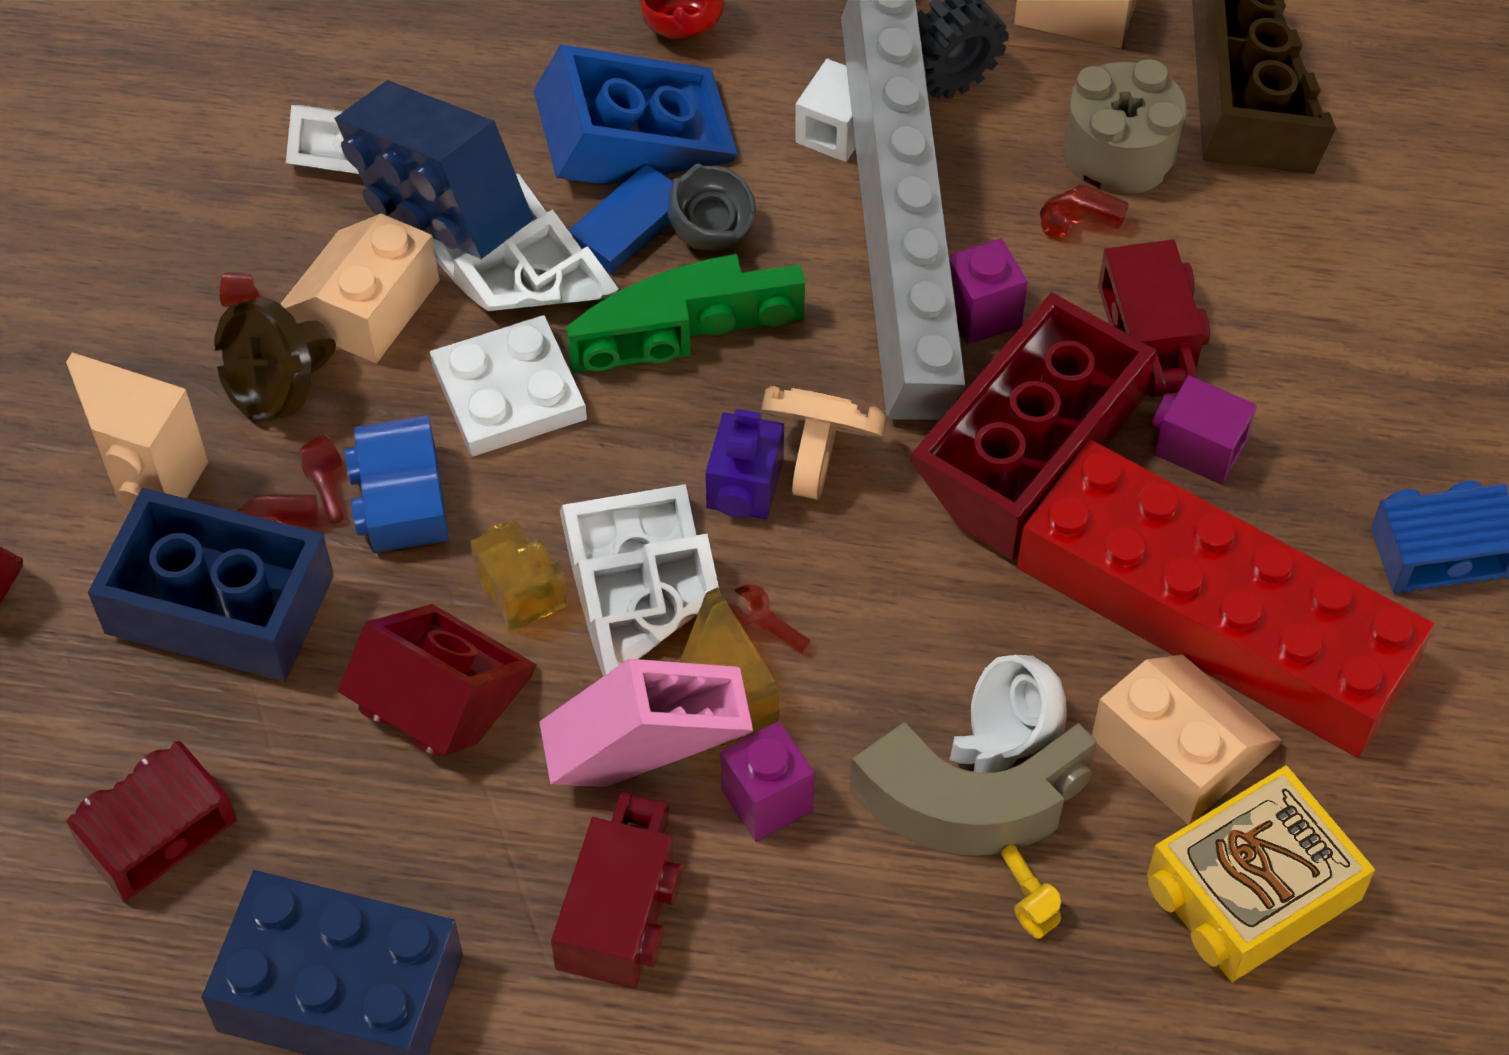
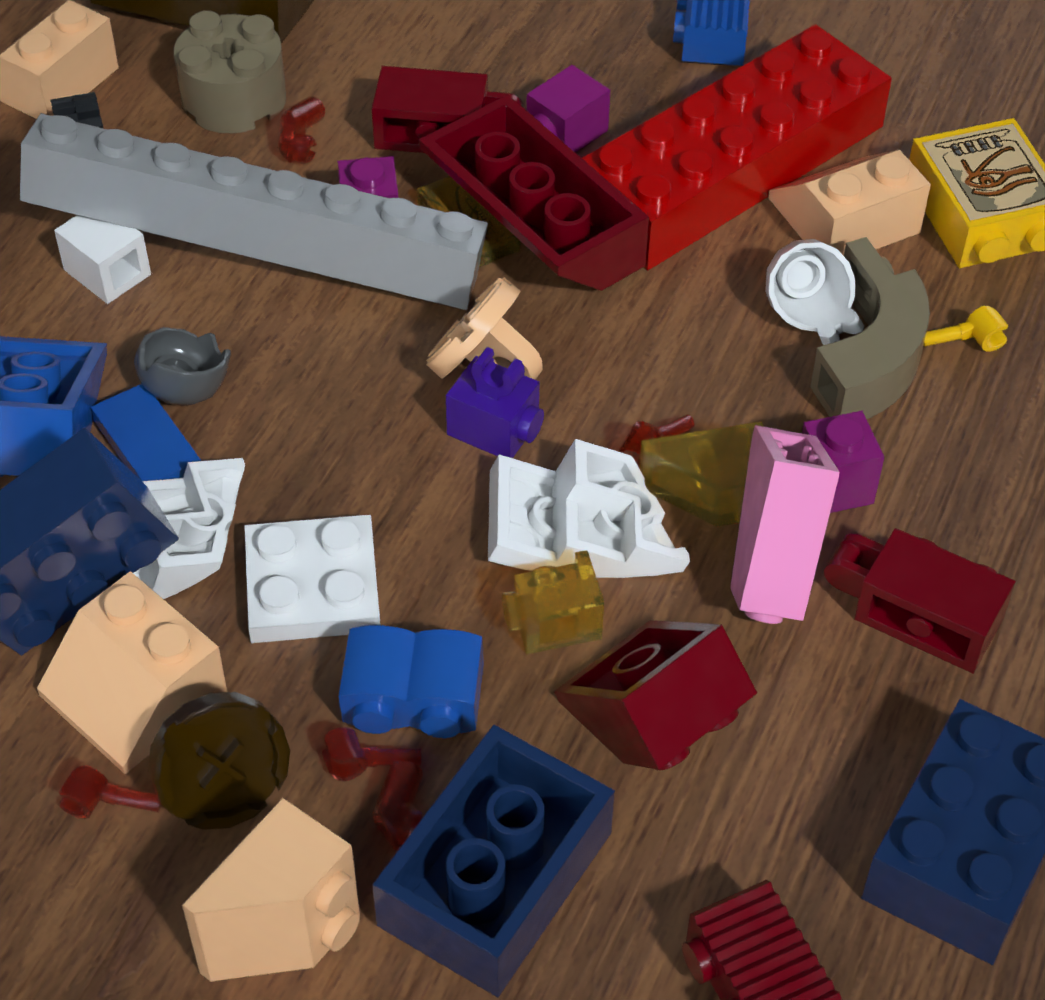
camera: 75 degrees left, 5 degrees down
green slope [566,254,805,372] -> none

